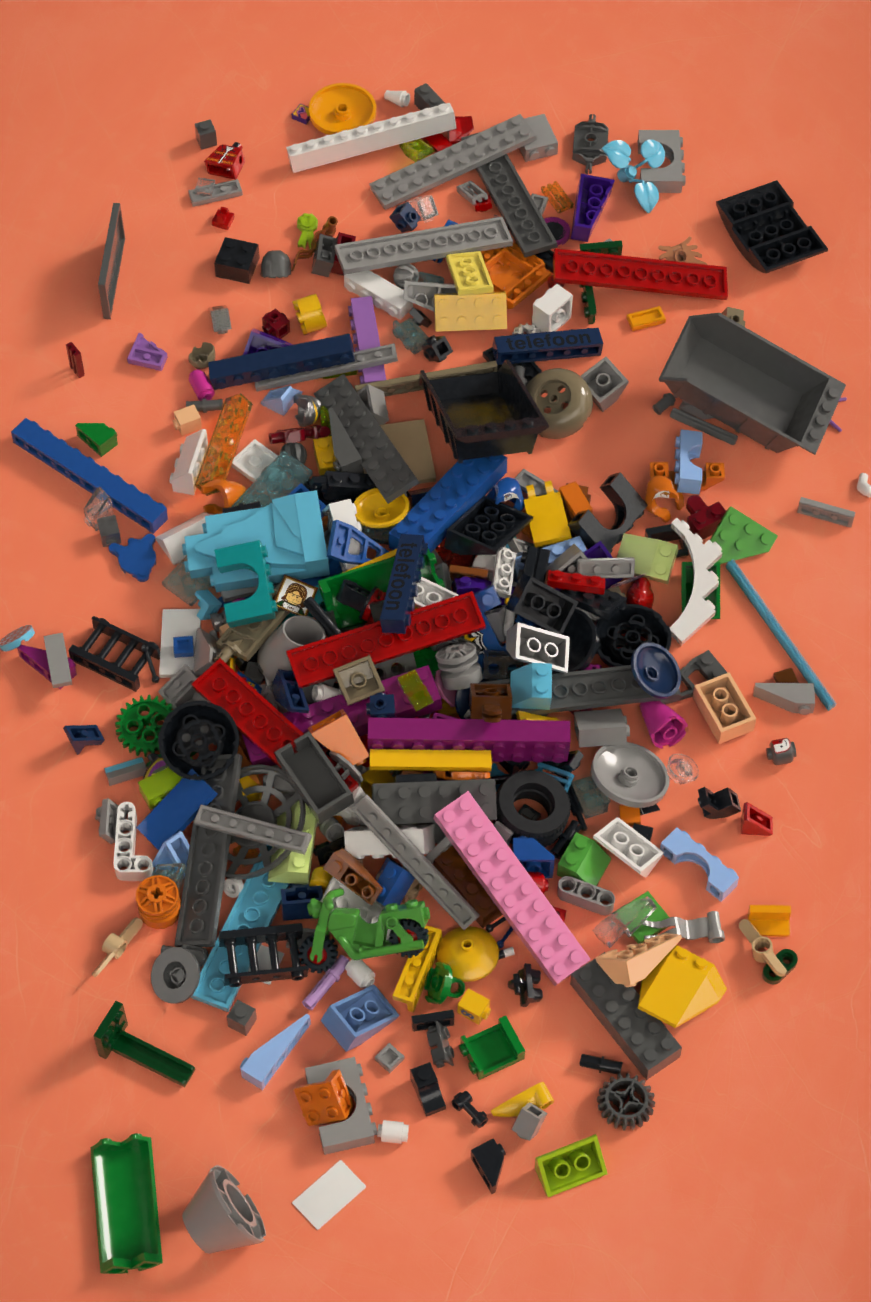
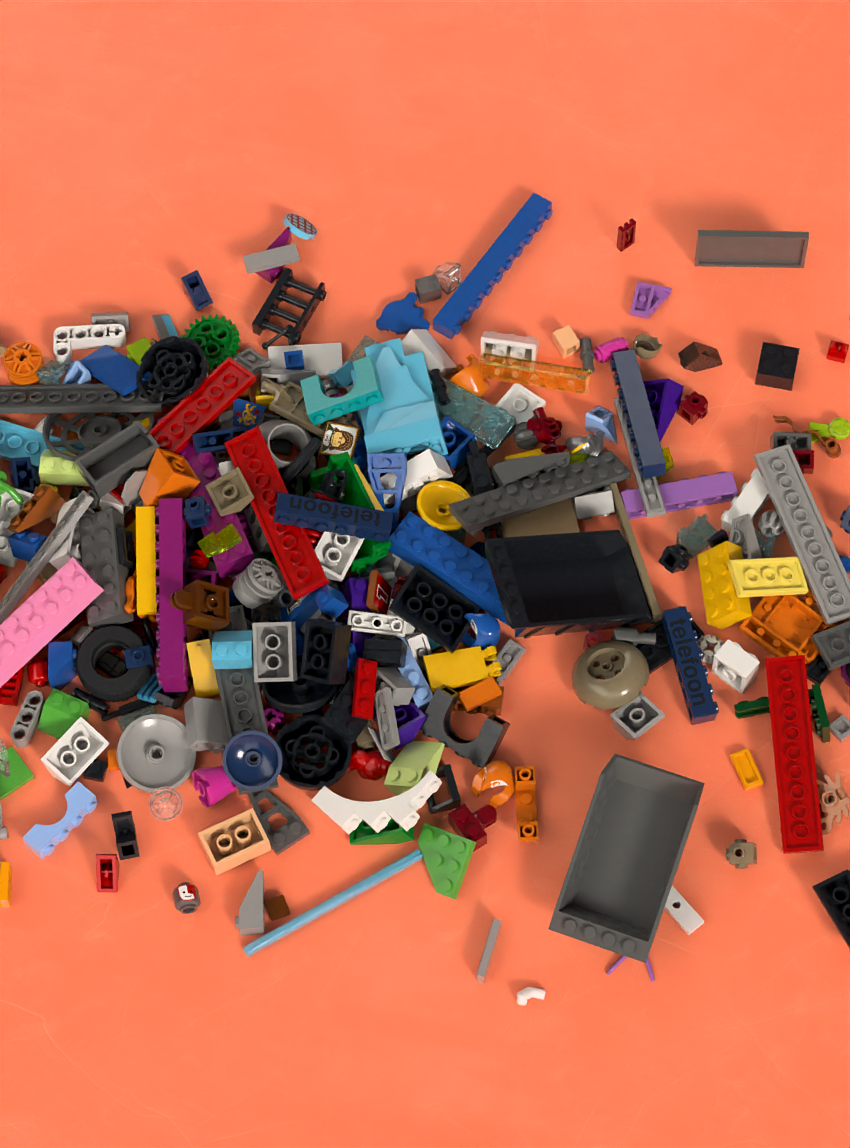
camera: 90 degrees right, 5 degrees up
green slope [75,423,118,457] -> none
light grey tile [193,805,312,855] -> none
dark grey hair [261,250,291,278] -> none
yellow brick [292,294,327,335] -> none
light blue arch [674,429,703,495] -> none
none -> dark blue bracket [124,645,156,669]

